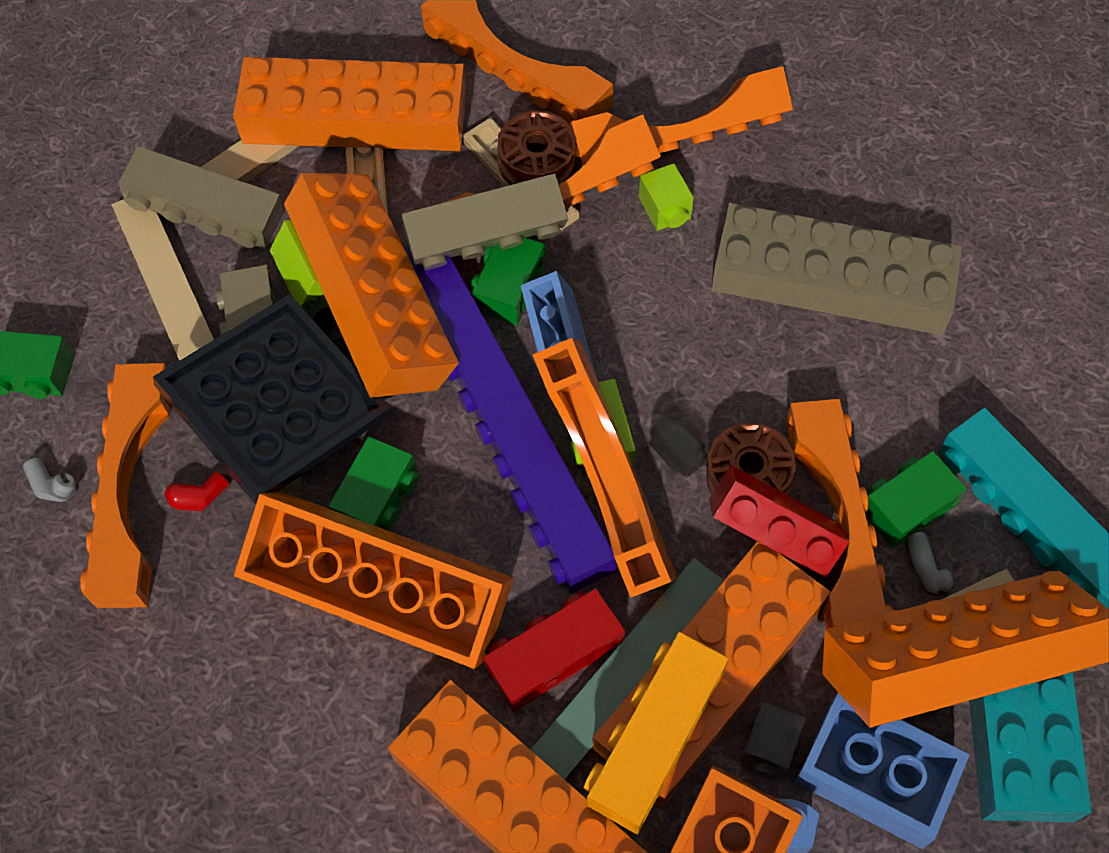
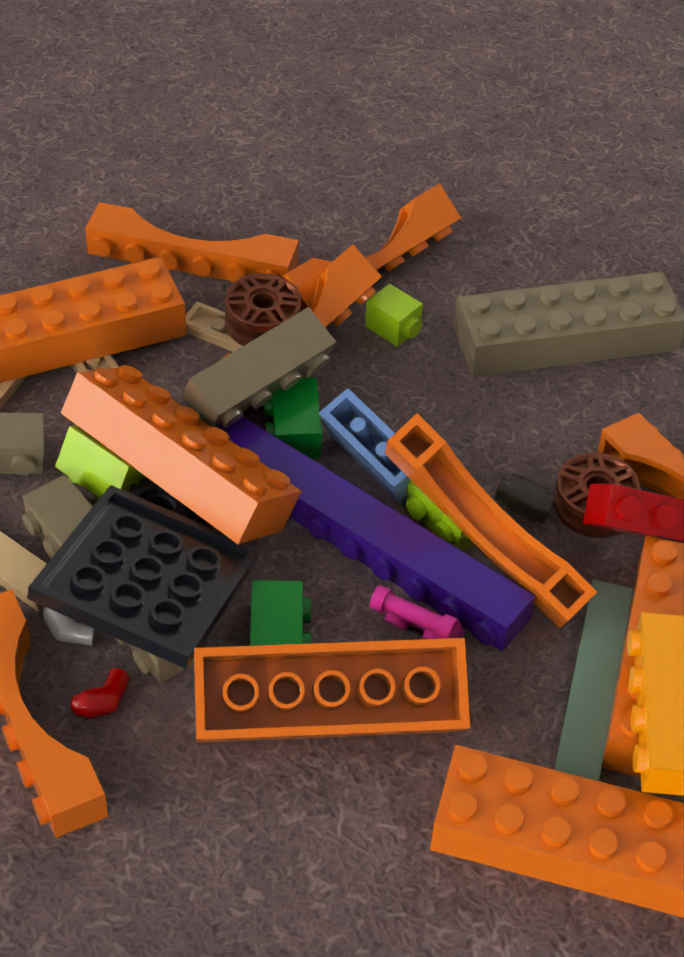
camera: 30 degrees left, 15 degrees down
red brick [483,588,625,713] -> none
none -> dark pink plate [369,584,465,639]

